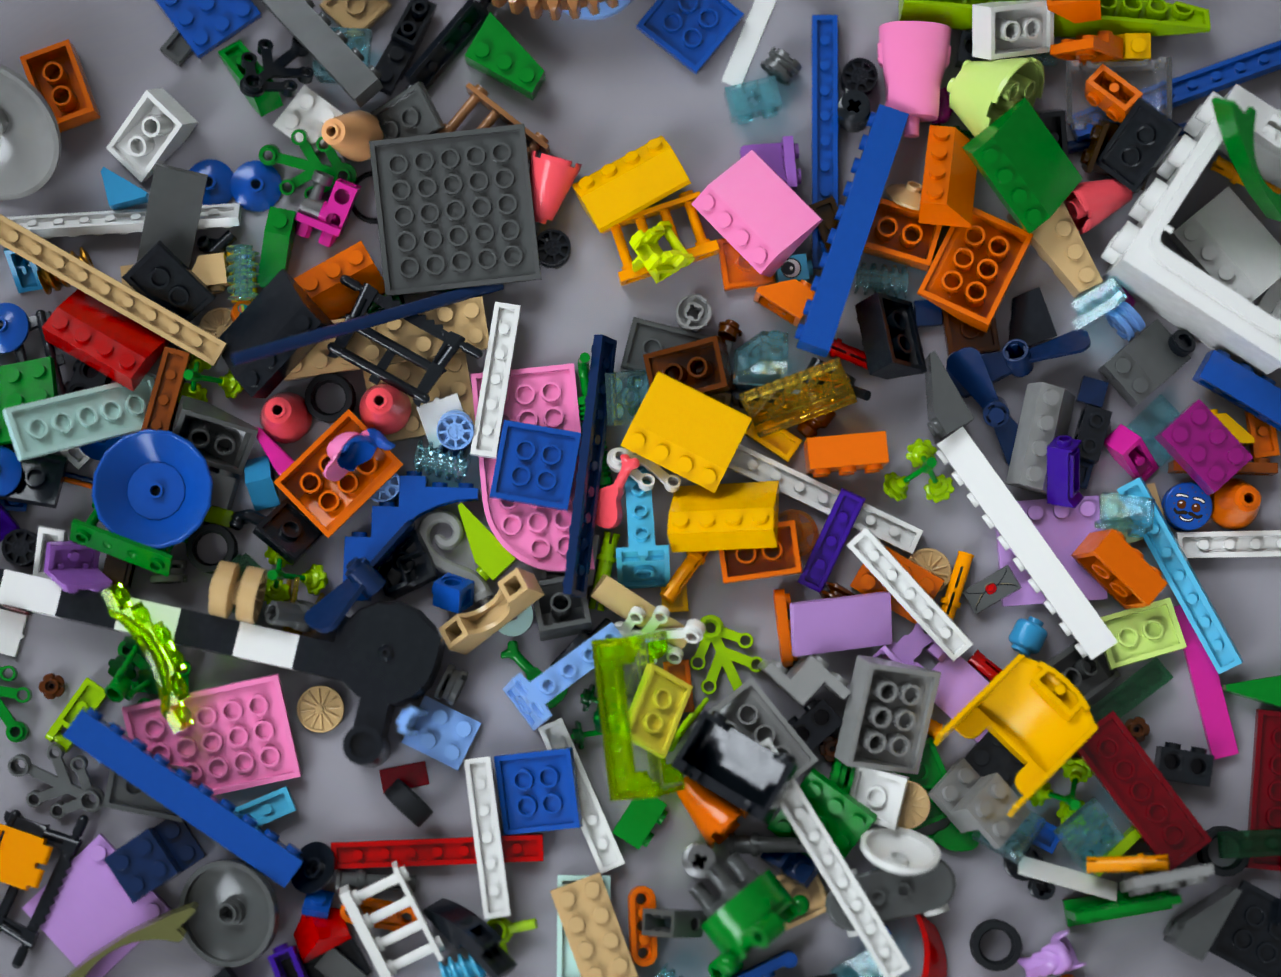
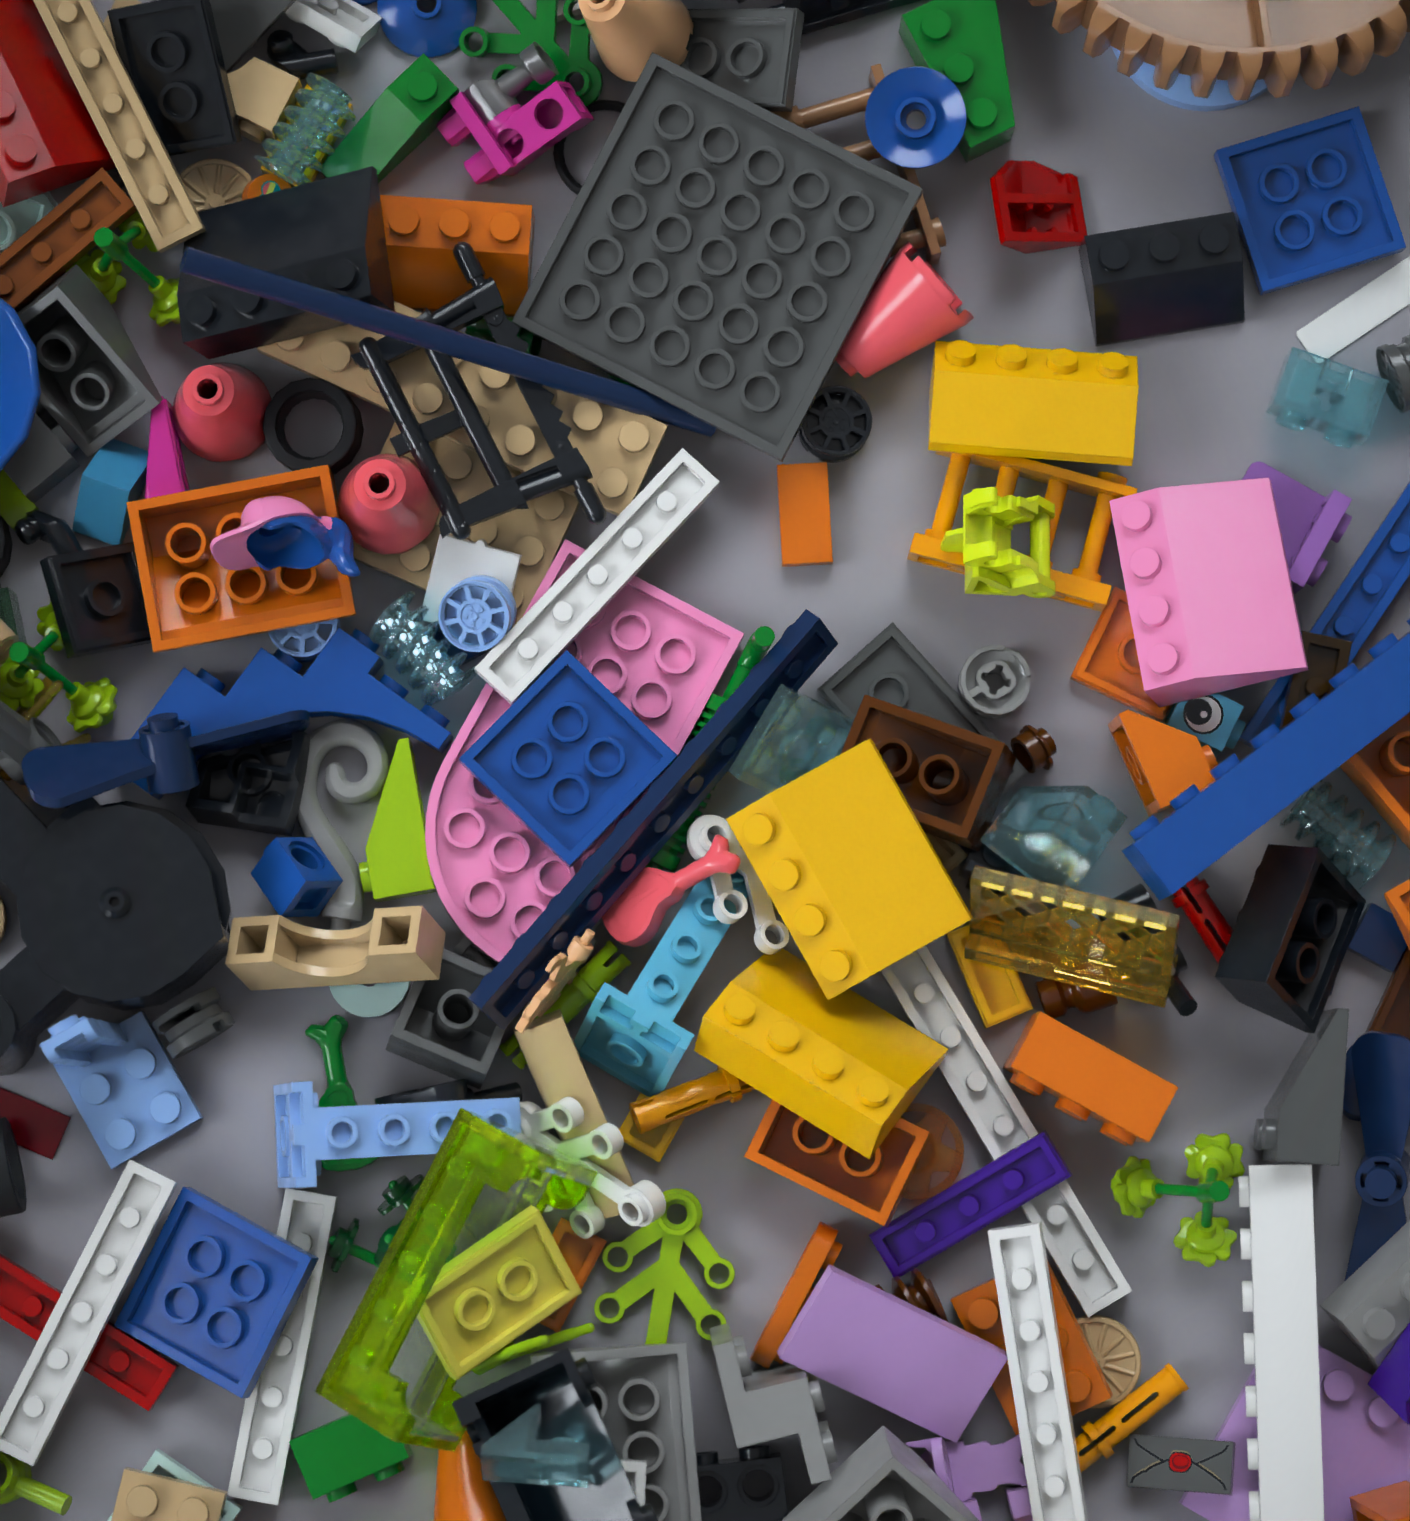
camera: 35 degrees right, 0 degrees up
none -> clear light blue slope [481,1404,590,1488]
none -> light nougat piece [515,928,595,1034]
none -> orange tile [777,462,833,567]
none -> blue dish [865,66,966,169]
none -> red slope [990,160,1087,254]
none -> black slope [1078,212,1245,347]

